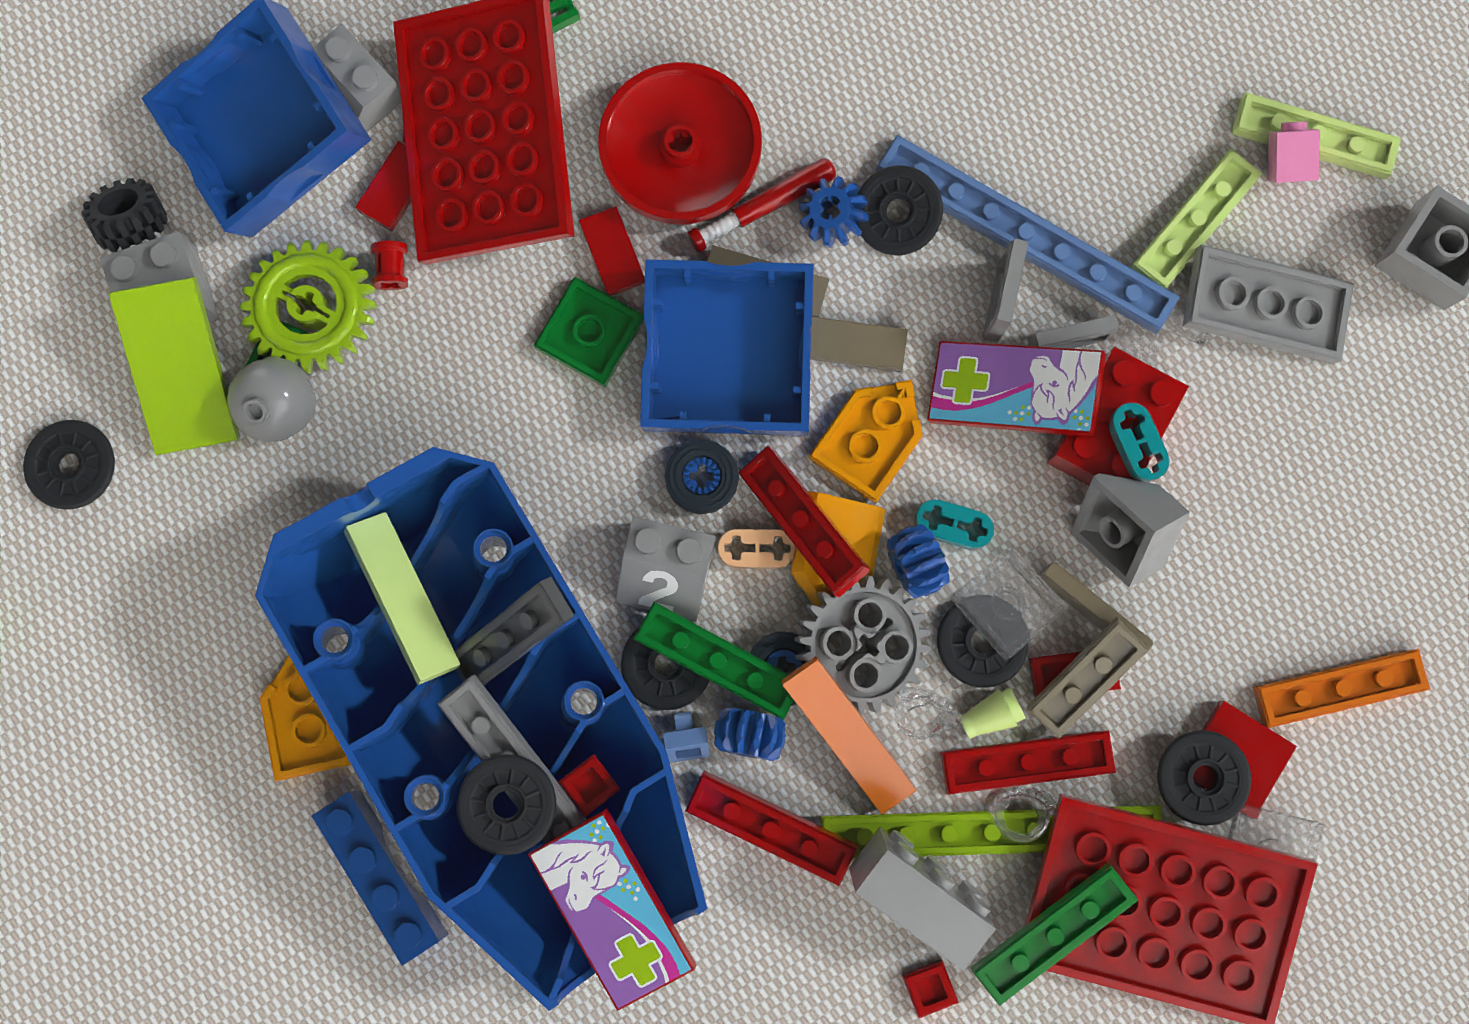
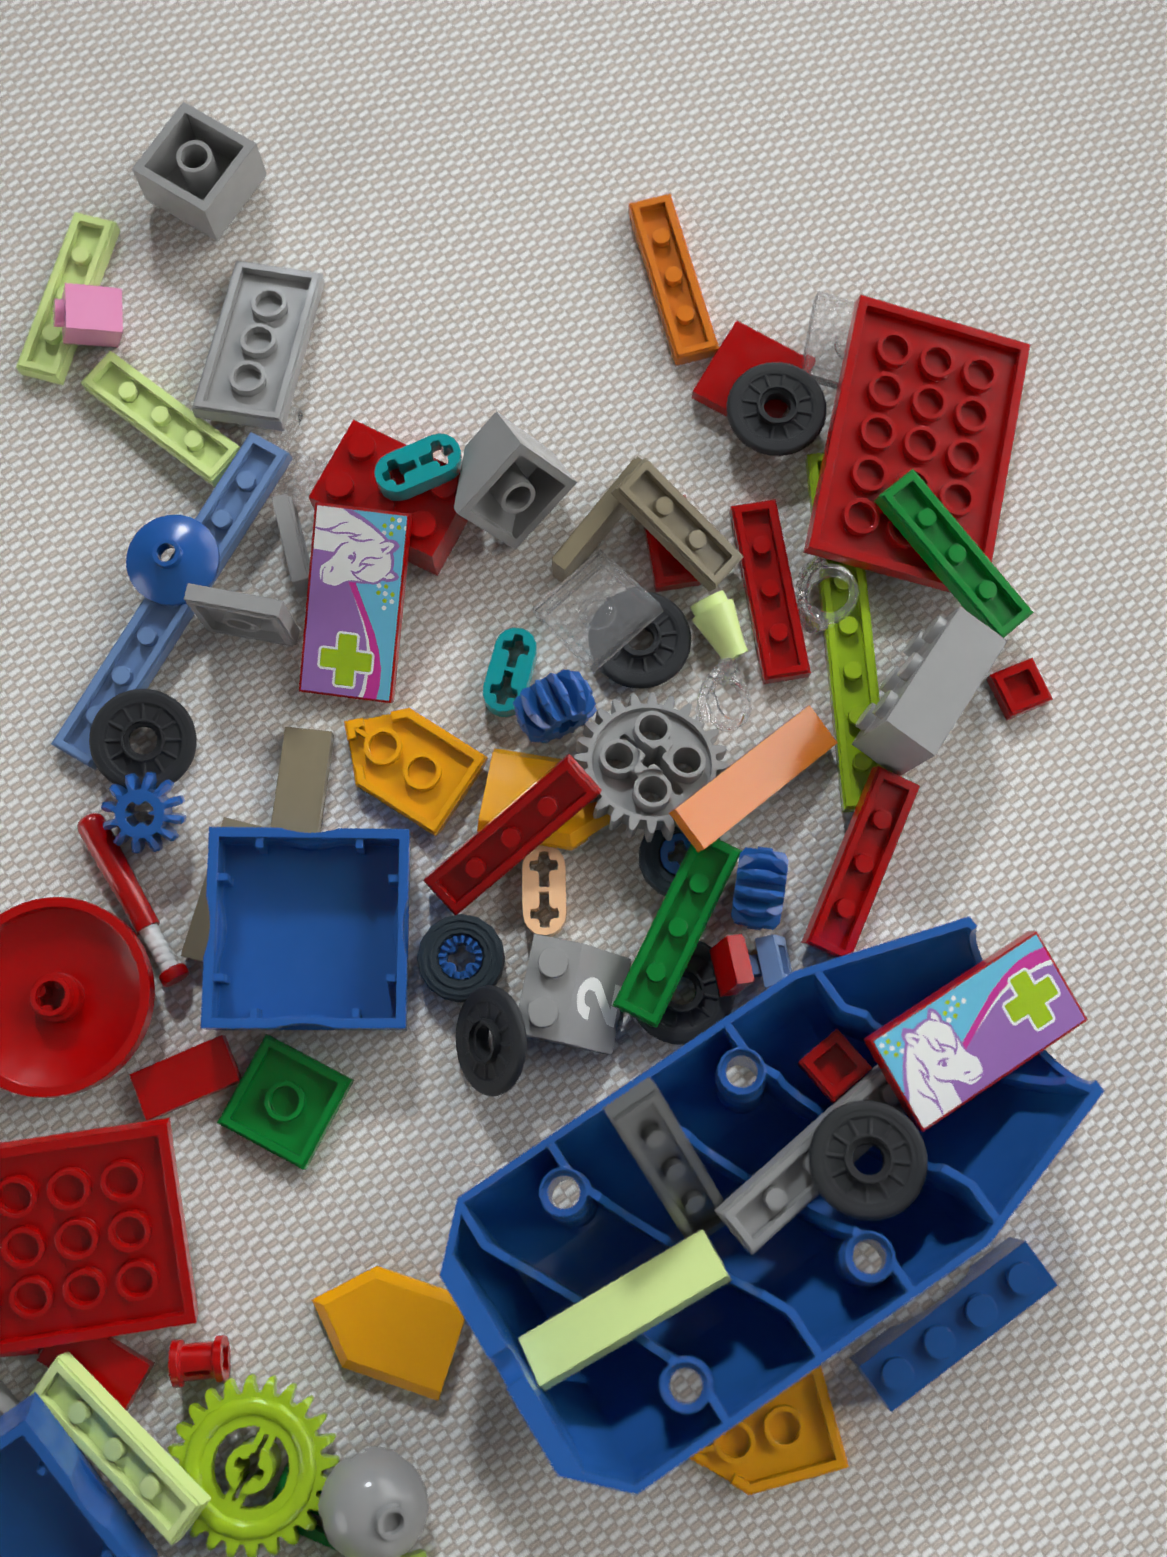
camera: 90 degrees left, 5 degrees down
none -> yellowish green tile [29,1351,211,1545]
none -> blue dish [126,515,220,606]
none -> light orange tile [312,1265,465,1401]
none -> black wheel [456,985,527,1096]
none -> red tile [710,934,755,997]

